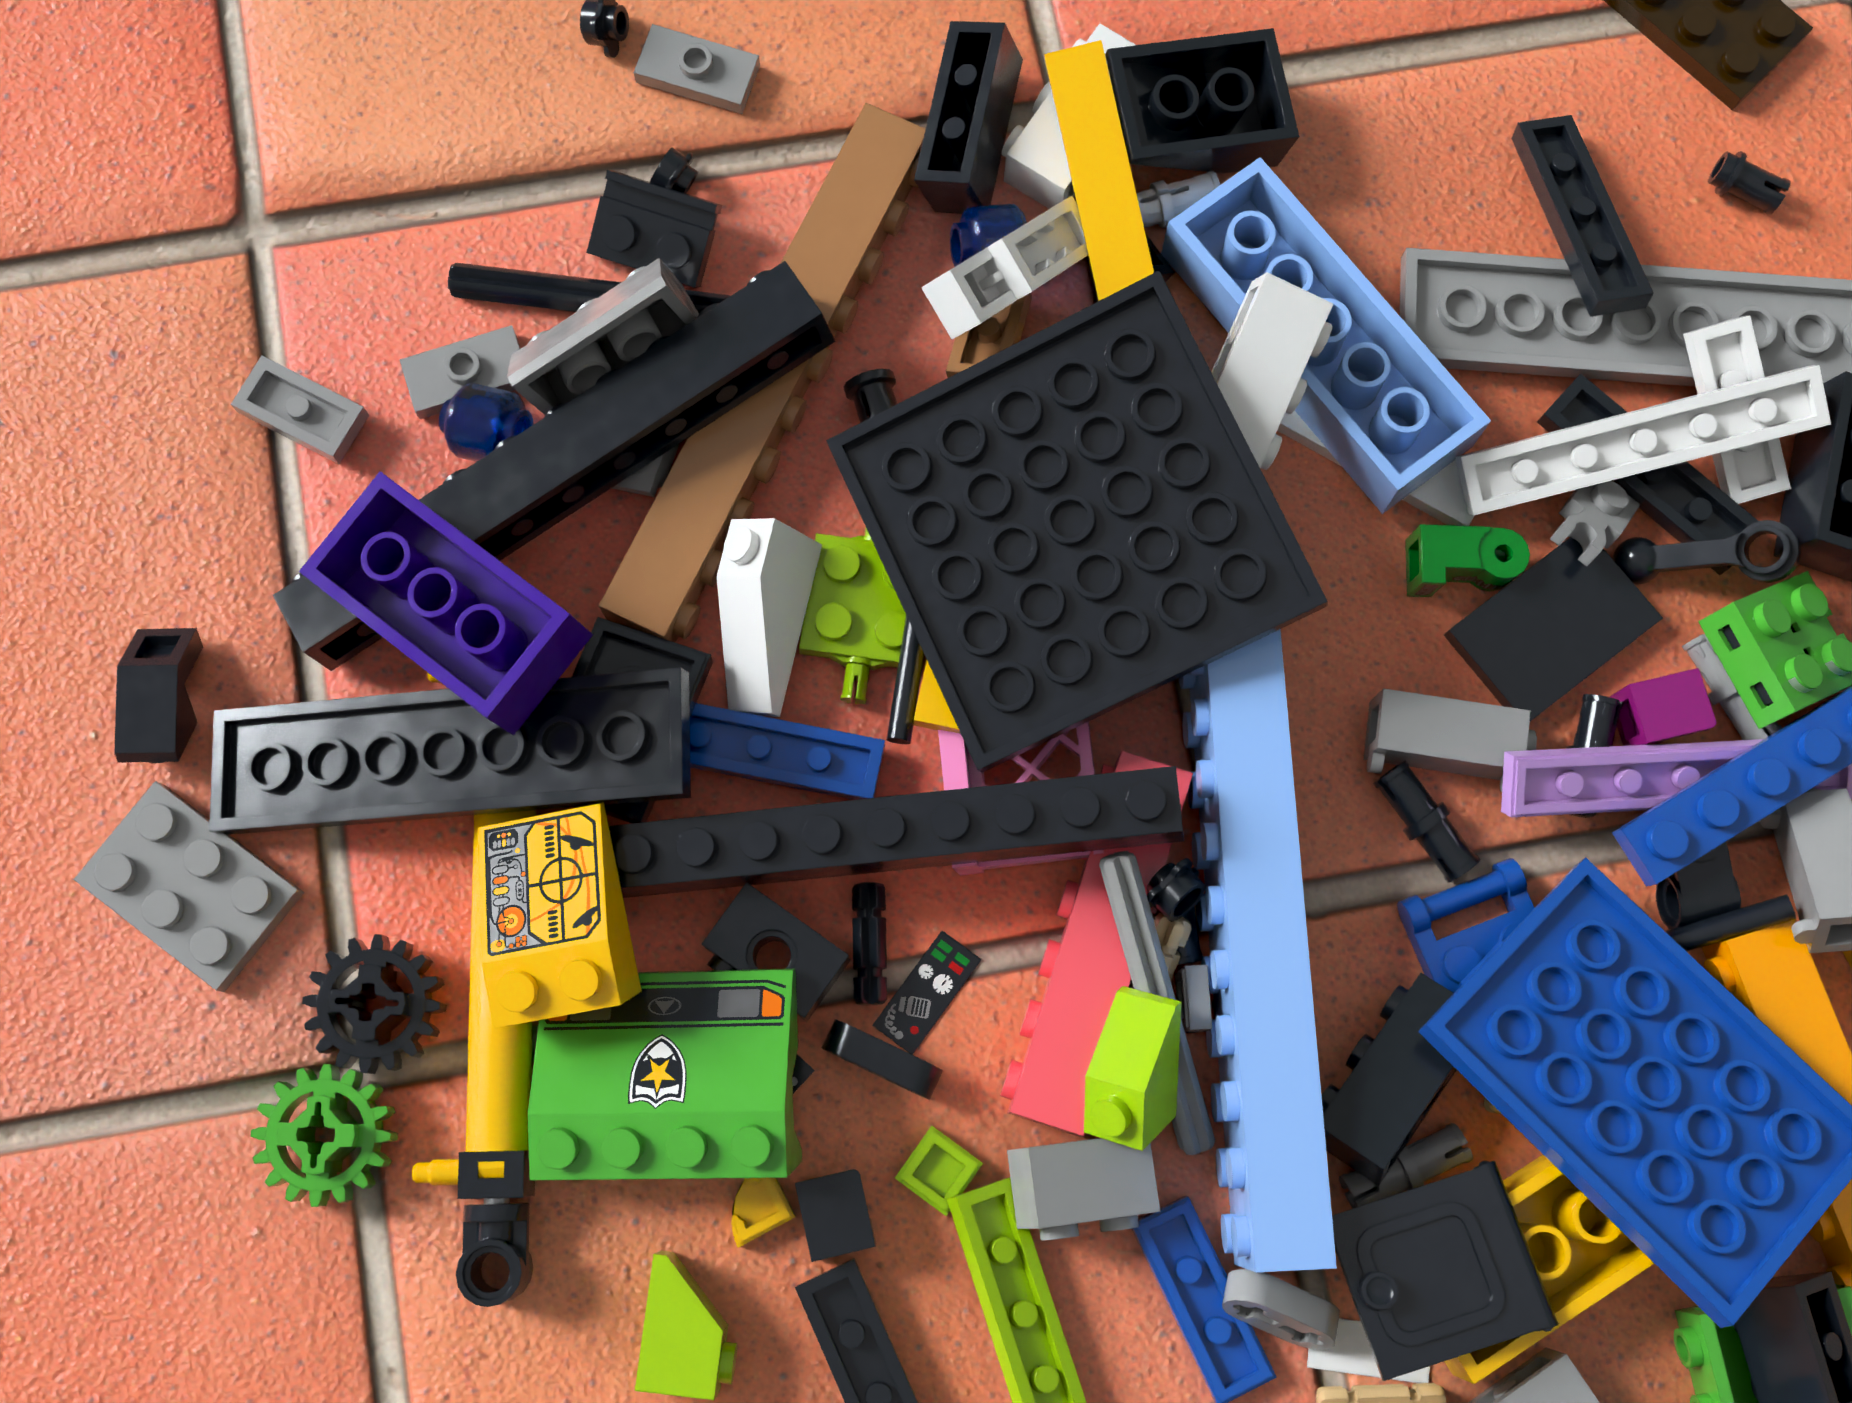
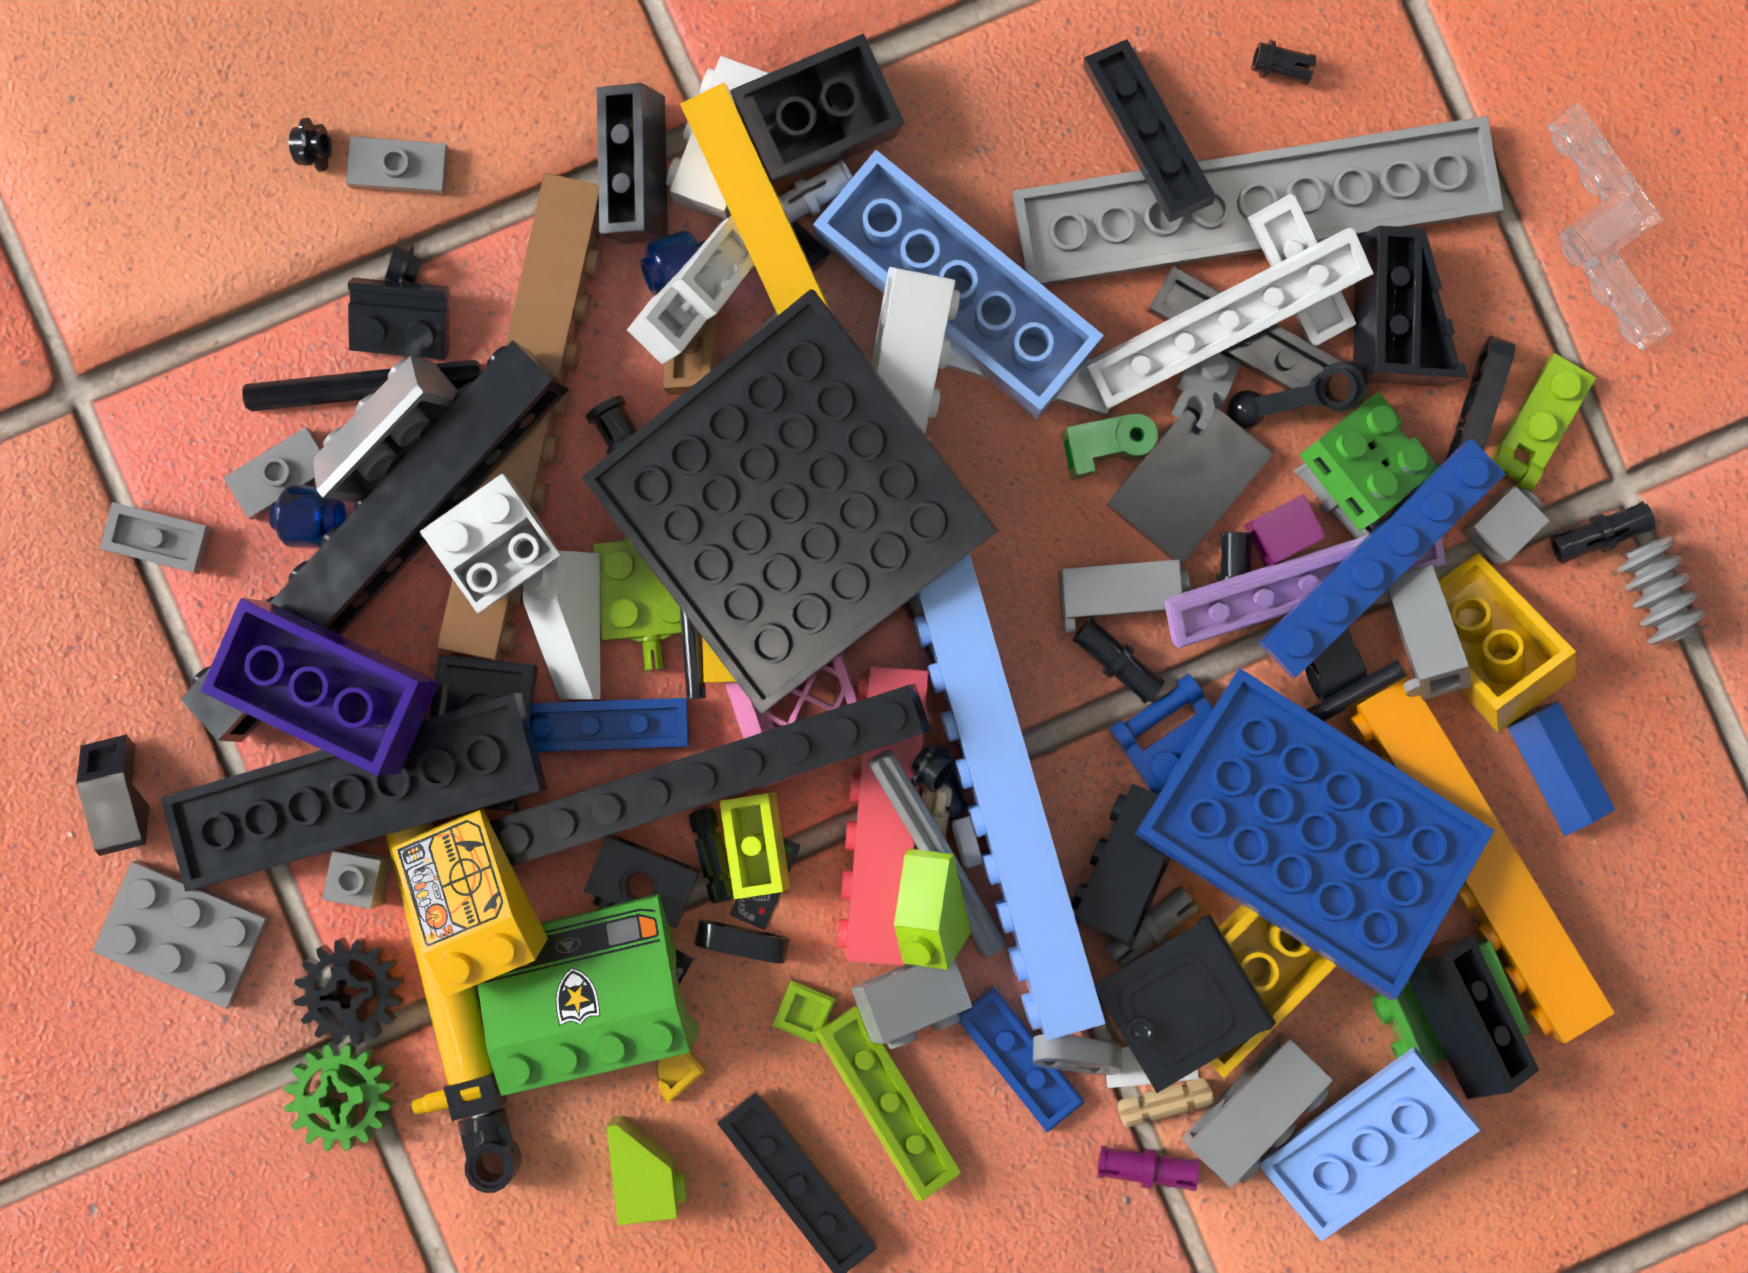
camera: 15 degrees left, 10 degrees up
black panel [795,1169,876,1262] -> none
none -> light grey brick [322,848,392,909]
none -> white slope [420,474,561,614]
none -> neon yellow brick [719,792,791,899]

